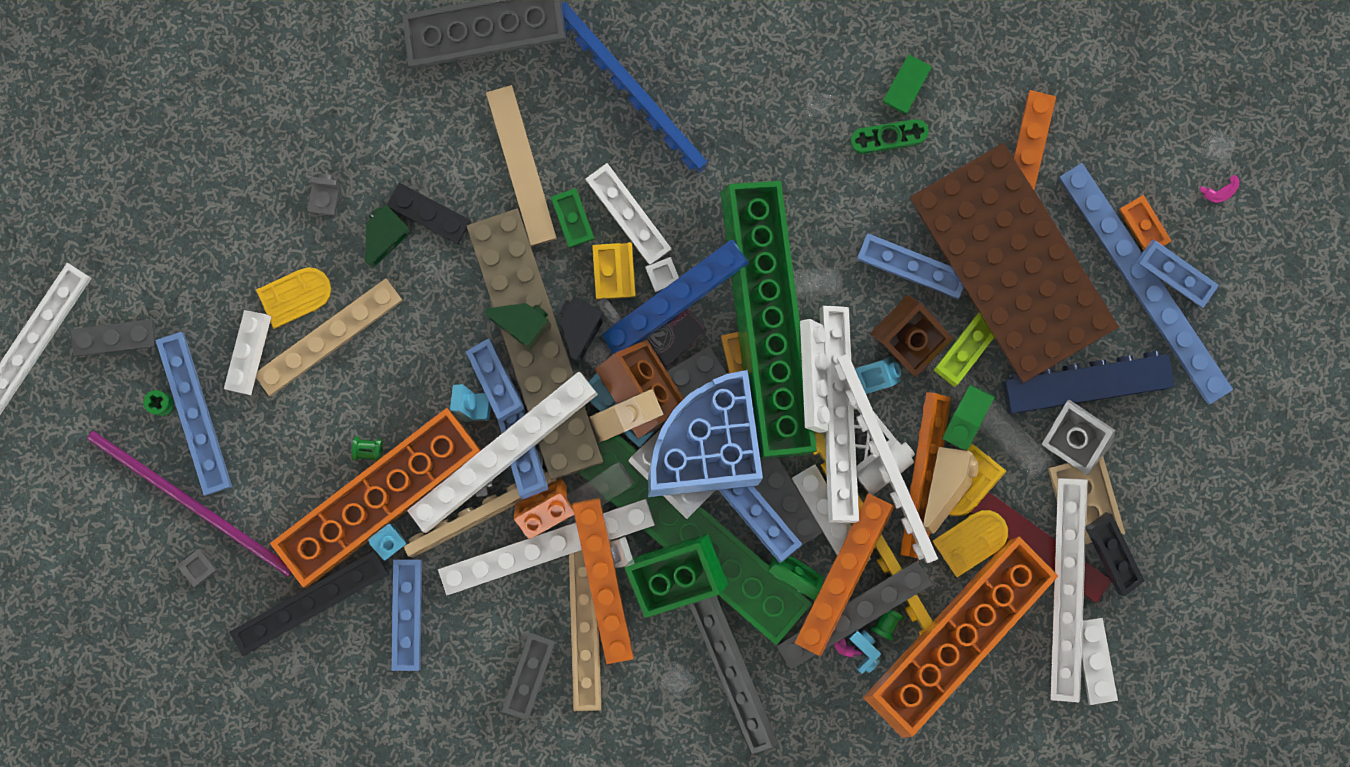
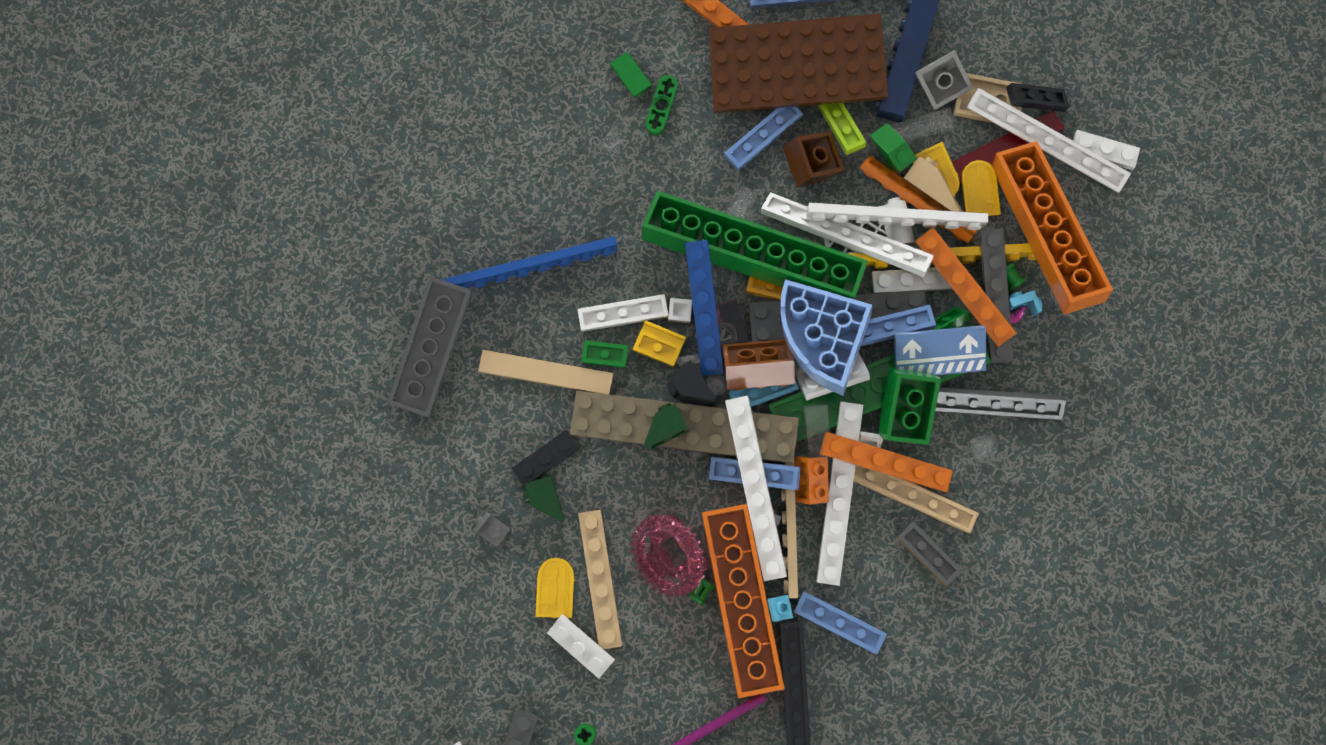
camera: 65 degrees left, 5 degrees down
medium blue plate [156,332,232,496] -> none
medium azure bracket [450,384,491,422] -> none
medium blue plate [466,338,525,422] -> none
tan slope [588,389,664,443] -> none
white plate [800,319,830,433] -> none
medium azure bracket [855,356,901,394] -> none
none -> clear pink piece [630,513,709,597]
none -> medium blue tile [894,325,986,375]

